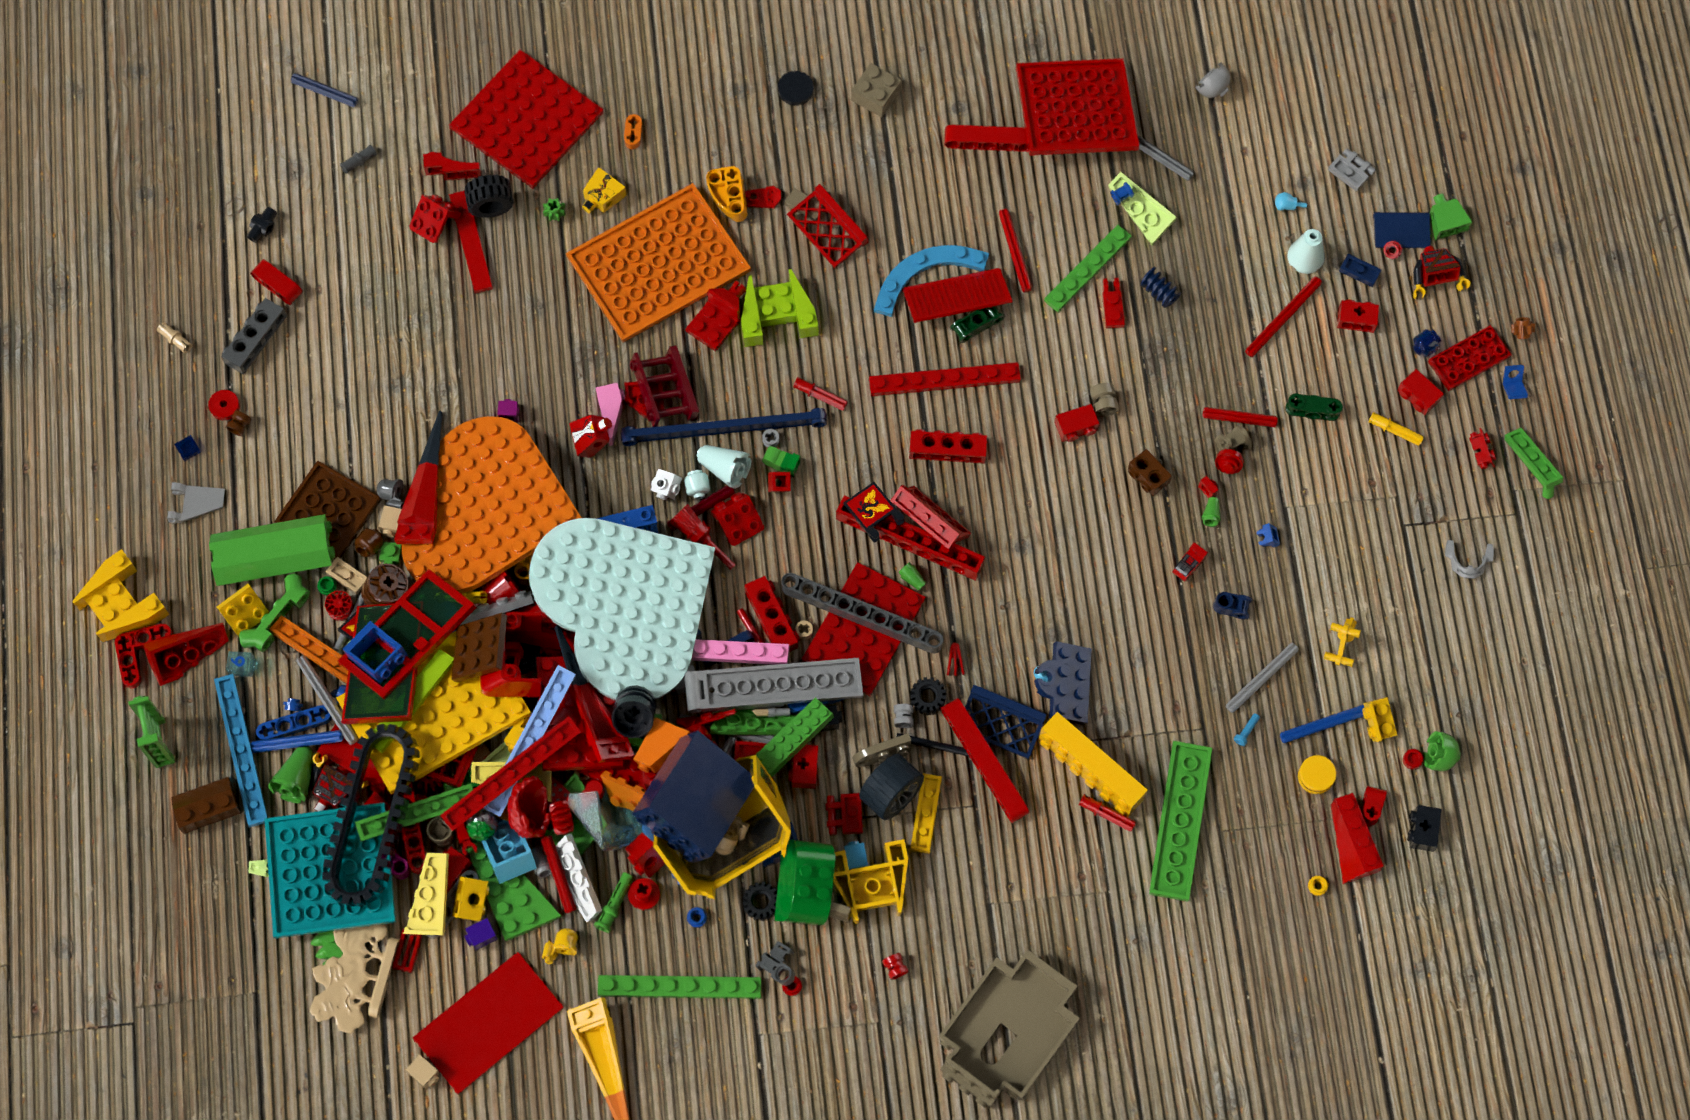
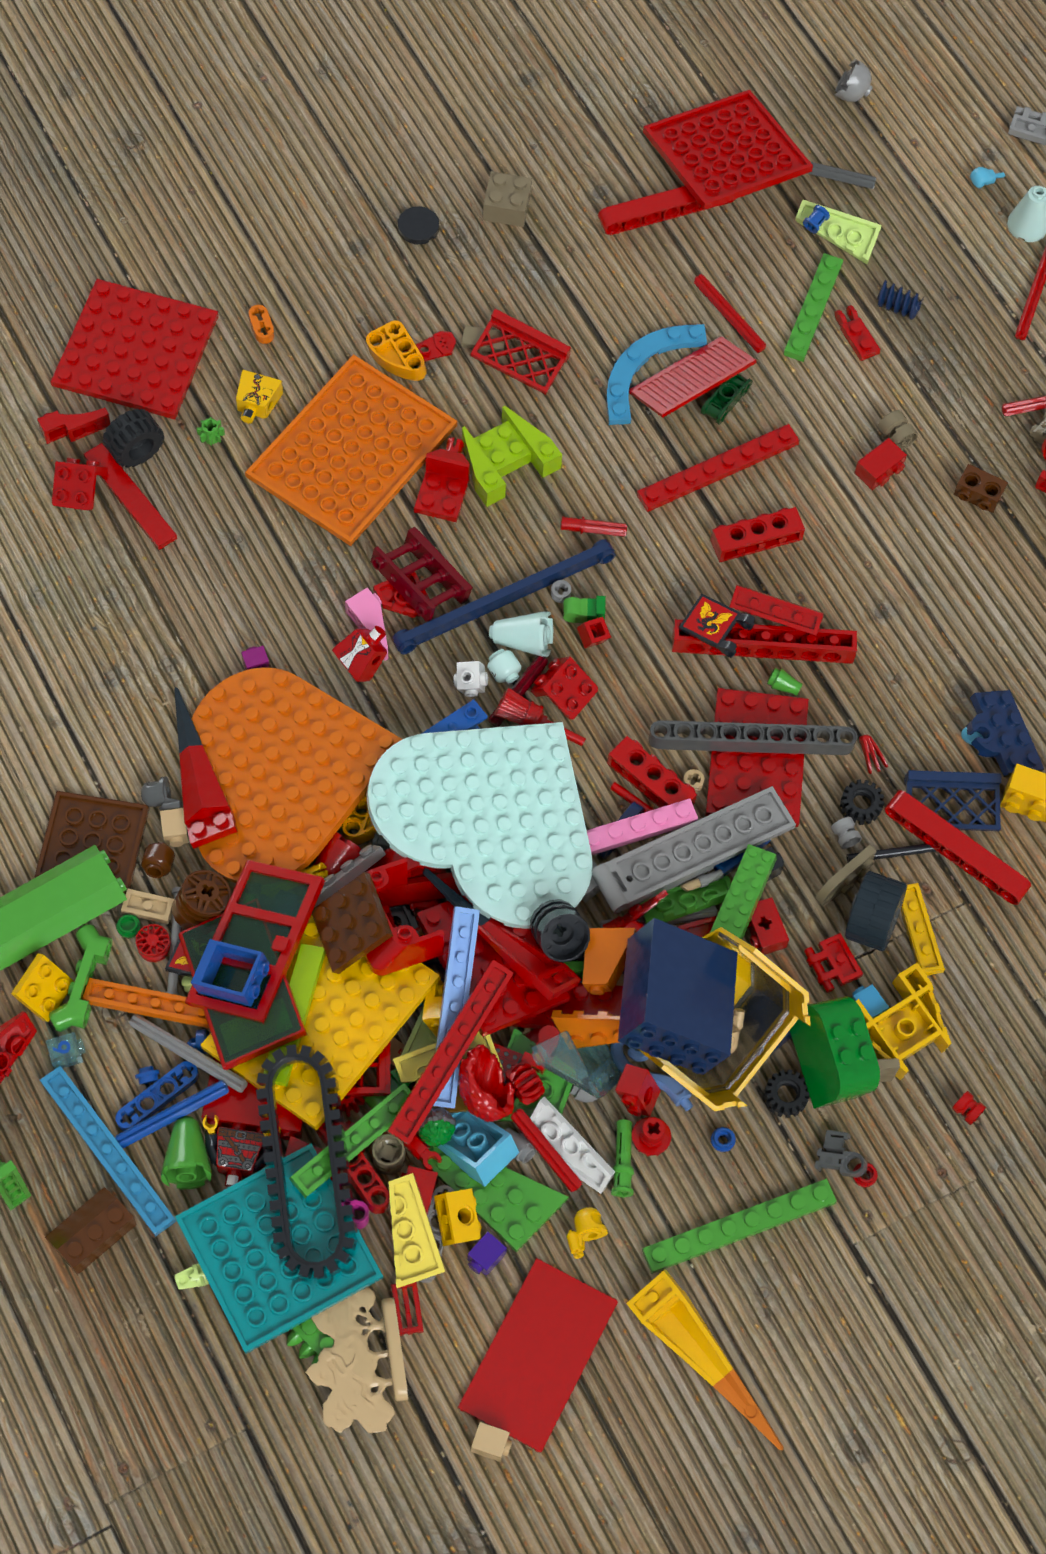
camera: 25 degrees left, 5 degrees down
bright green plate [379,542,402,564] -> none

